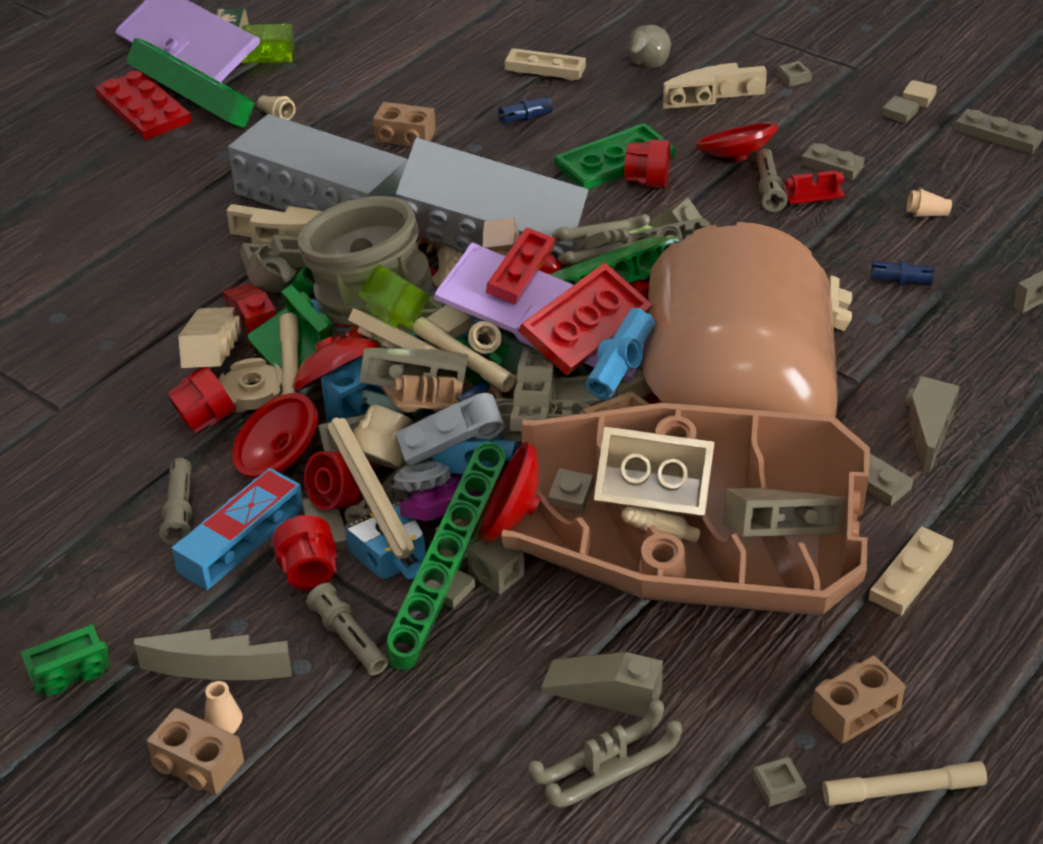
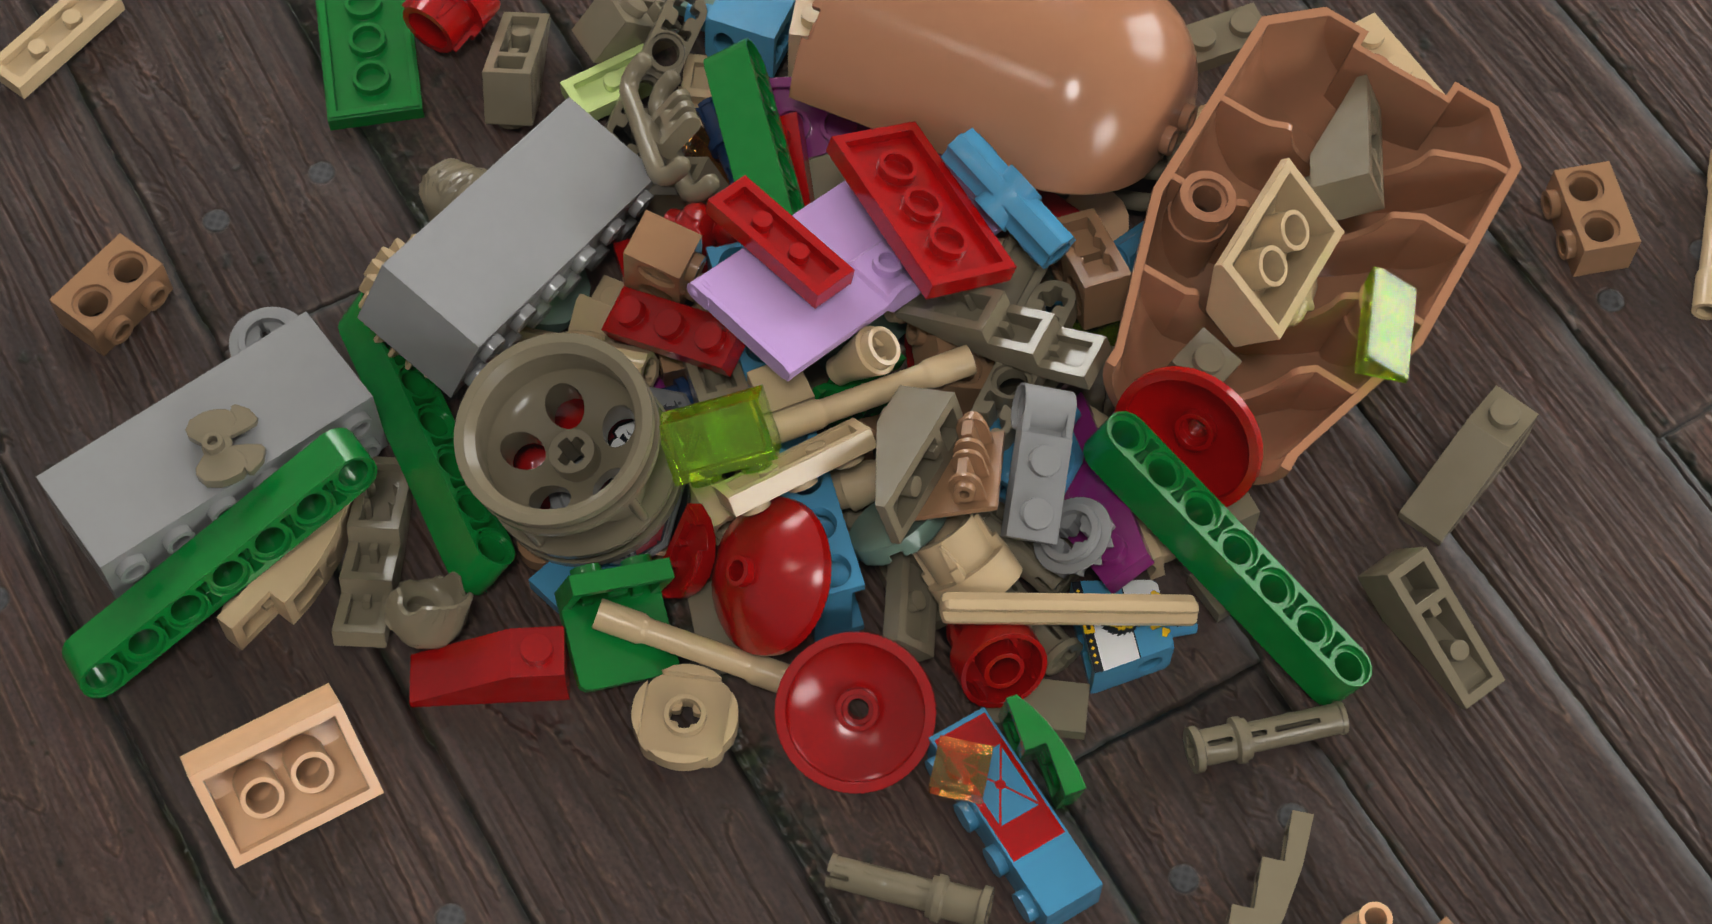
camera: 70 degrees left, 20 degrees up
red piece [168,367,236,433] -> none
tan brick [178,307,242,368] -> none
red piece [272,515,337,592] -> none
dark blue pin [498,96,553,124] -> none
dark tan piece [528,699,682,808] -> none
dark tan tile [752,756,807,807] -> none
none -> green beam [62,427,377,698]
none -> light nougat slope [180,683,384,869]
none -> dark tan piece [185,404,266,488]
none -> dark tan slope [482,12,550,129]
none -> clear orange plate [928,735,994,804]
none -> green slope [998,694,1086,809]
none -> clear neon green slope [1355,267,1417,383]
none -> dark tan slope [1357,547,1505,709]

